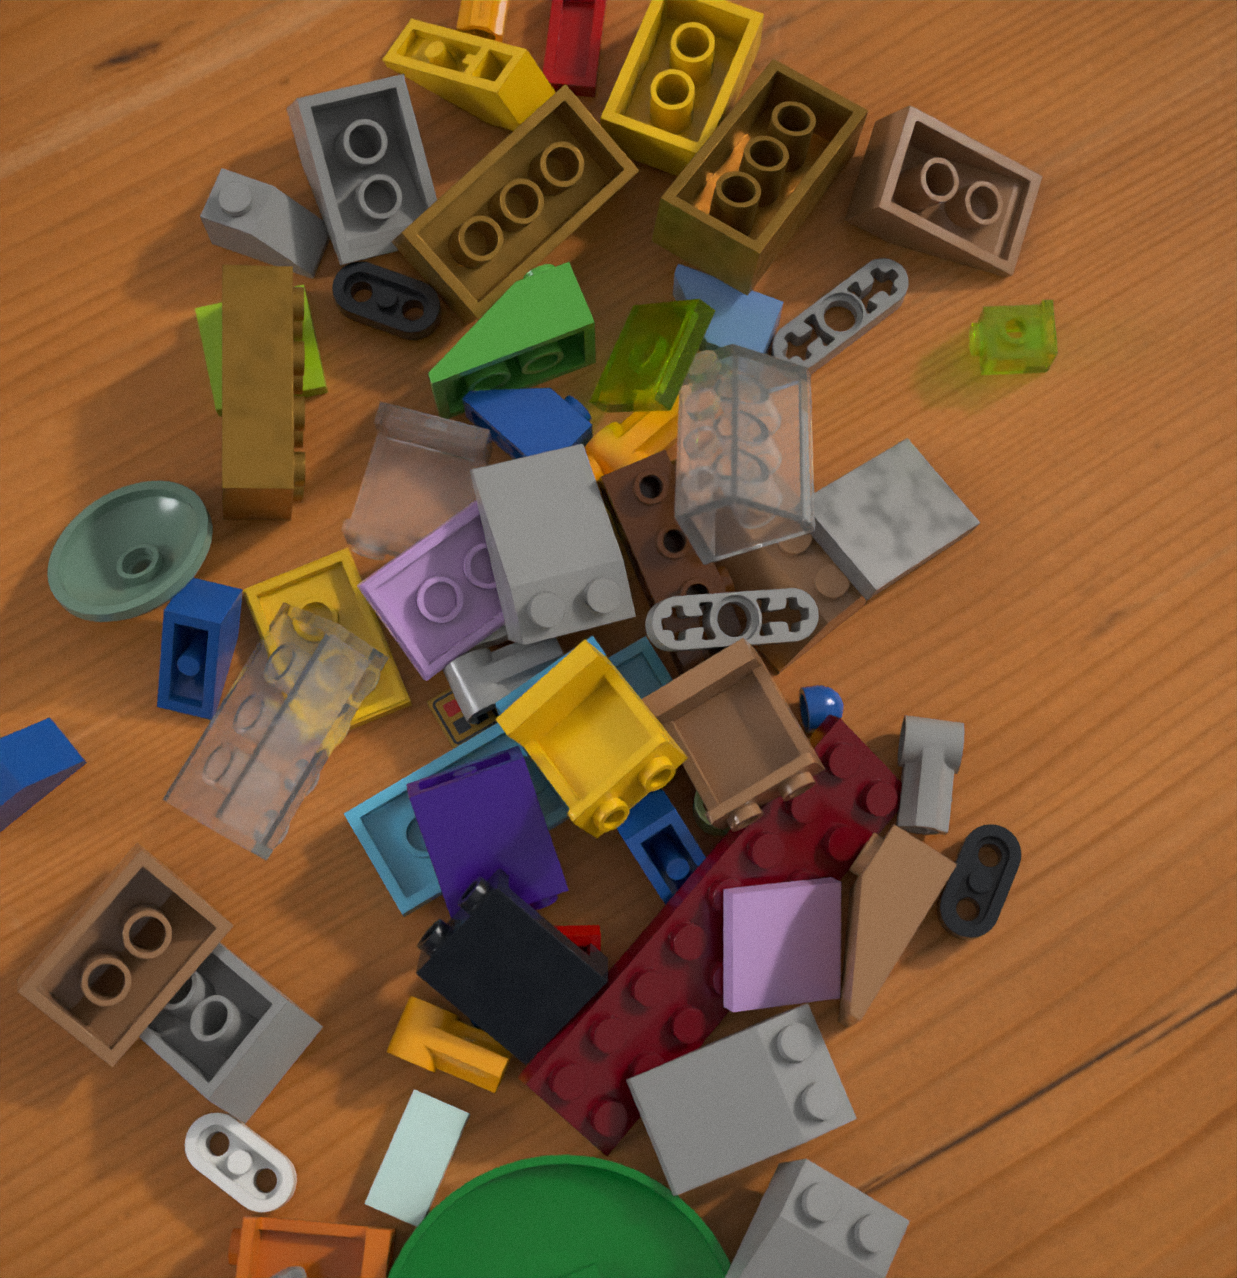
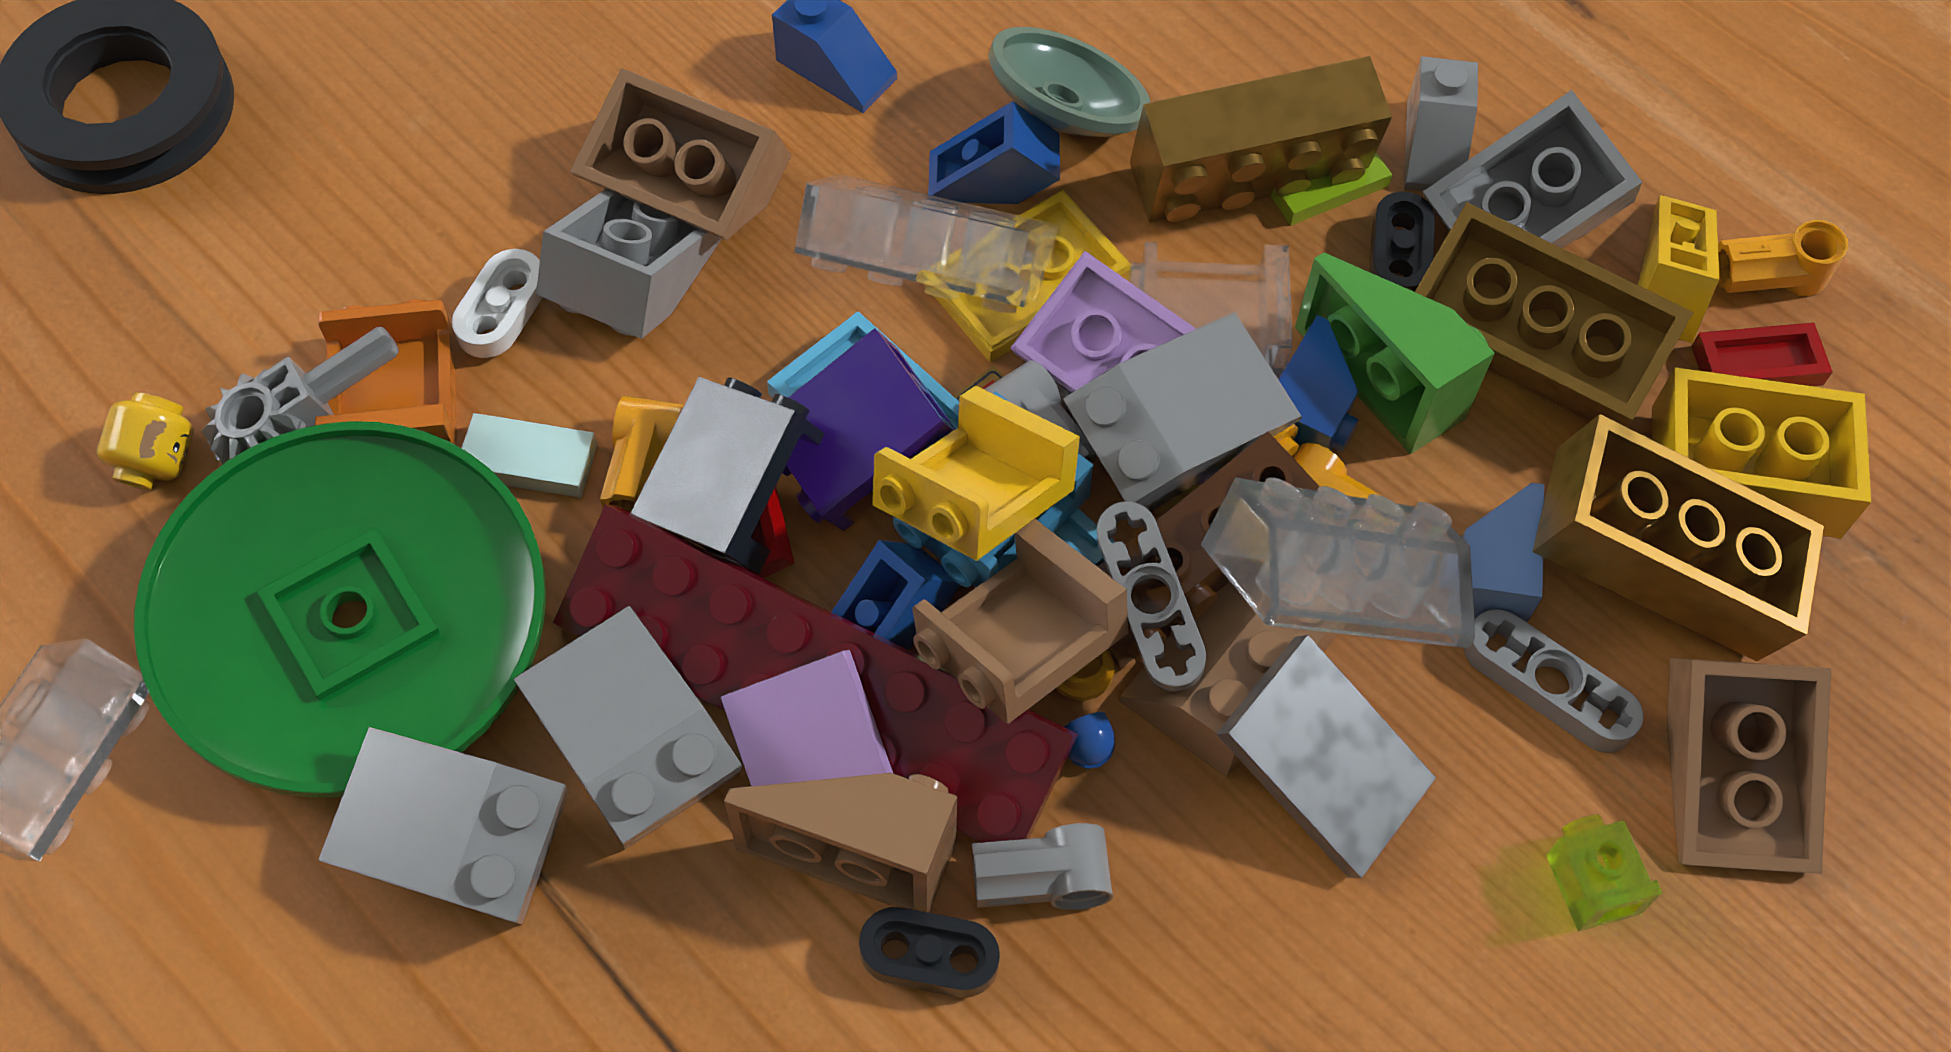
camera: 75 degrees right, 15 degrees down
clear neon green tile [589,299,716,413] -> none

